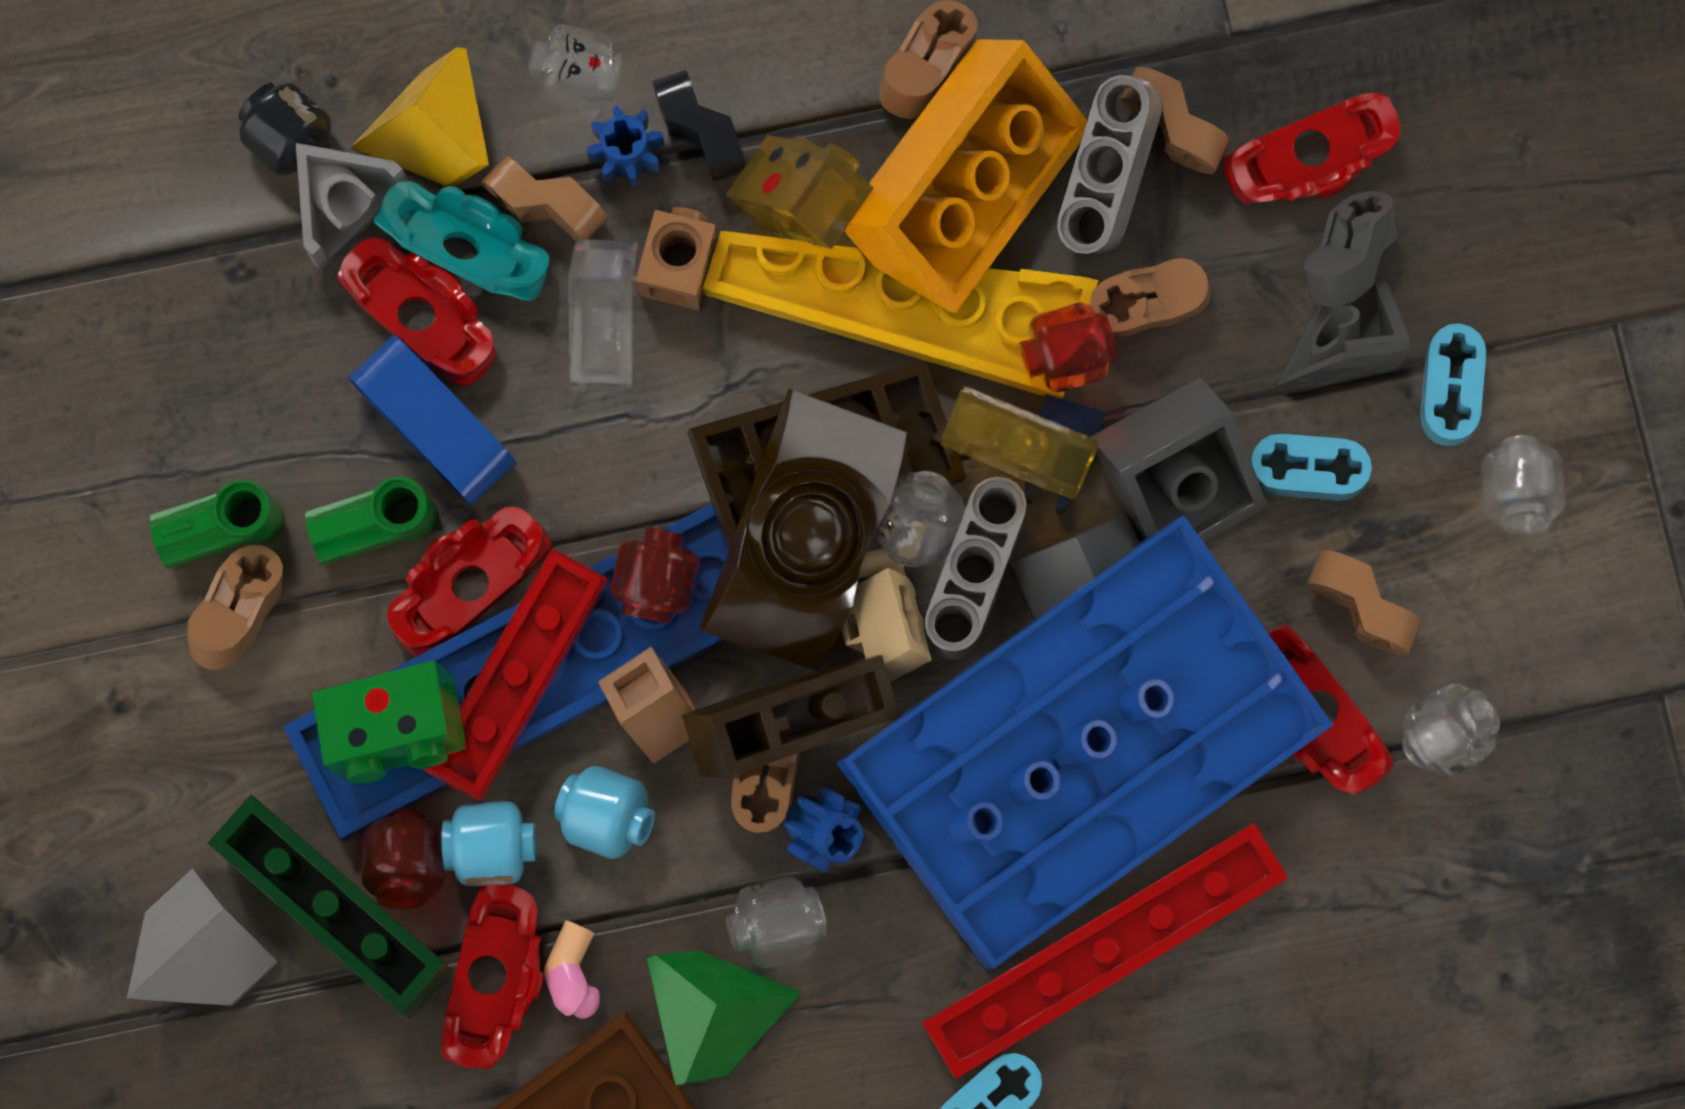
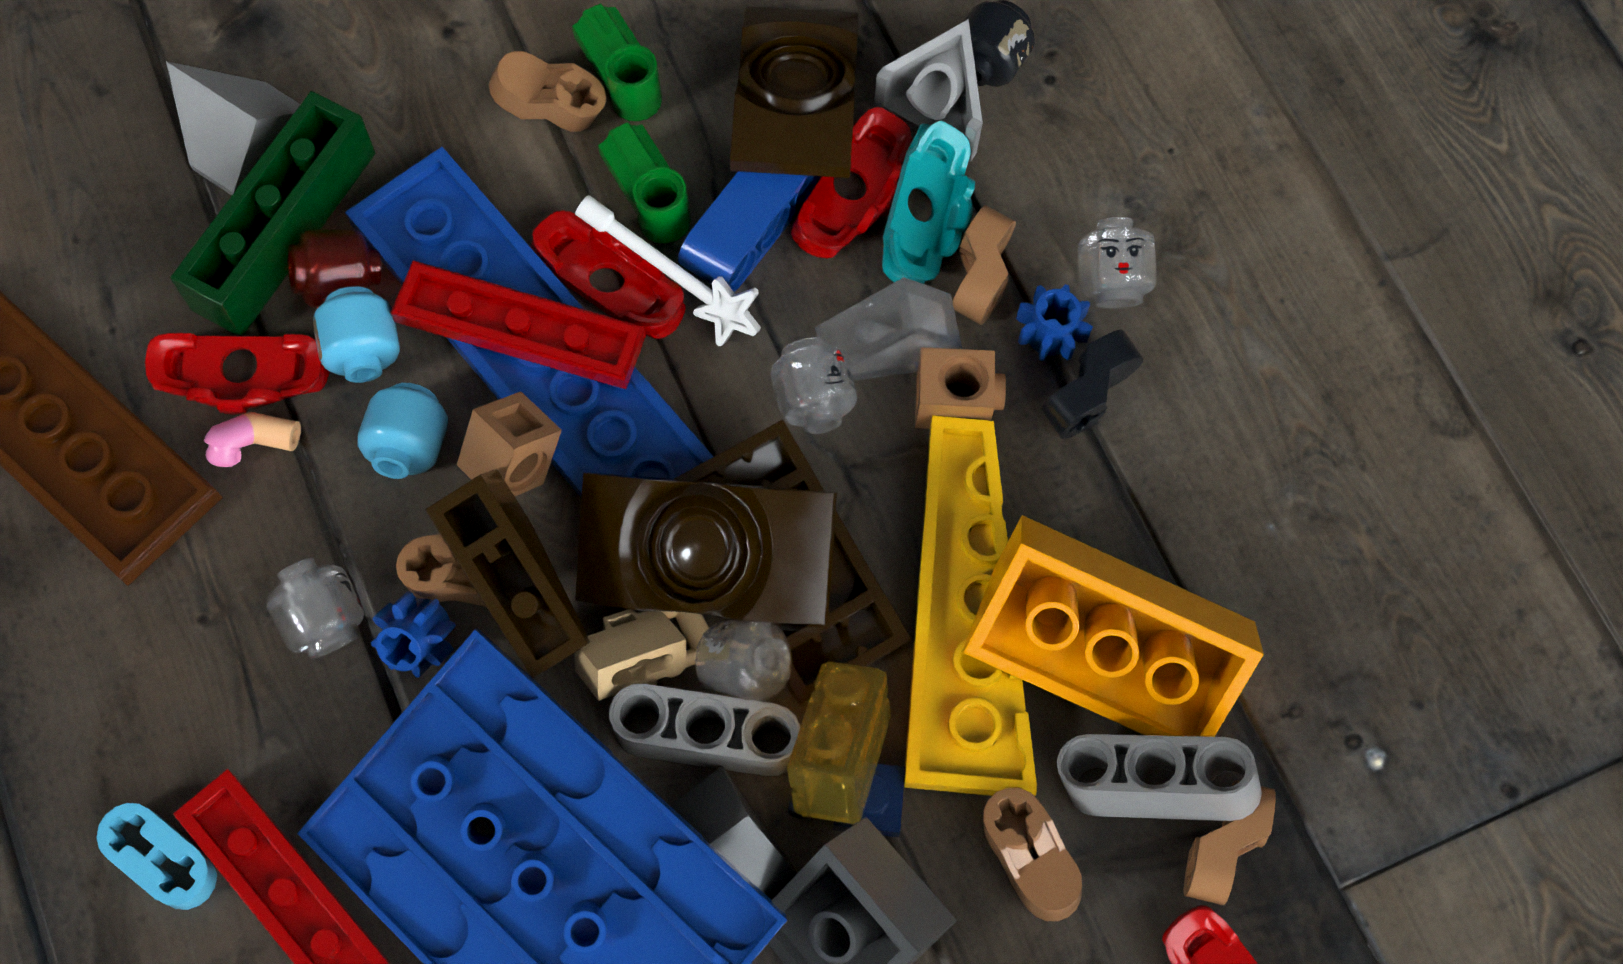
camera: 70 degrees right, 10 degrees down
green brick [312,660,467,784] -> none
yellow slope [350,47,489,186] -> none
clear red head [610,526,700,623] -> none
green slope [647,950,802,1086] -> none
clear yellow brick [726,135,874,249] -> none
medium nougat piece [879,0,978,119] -> none
clear red head [1019,302,1118,392] -> none
none -> white piece [575,195,761,346]
none -> dark brown slope [730,6,859,178]
none -> clear head [771,337,858,434]

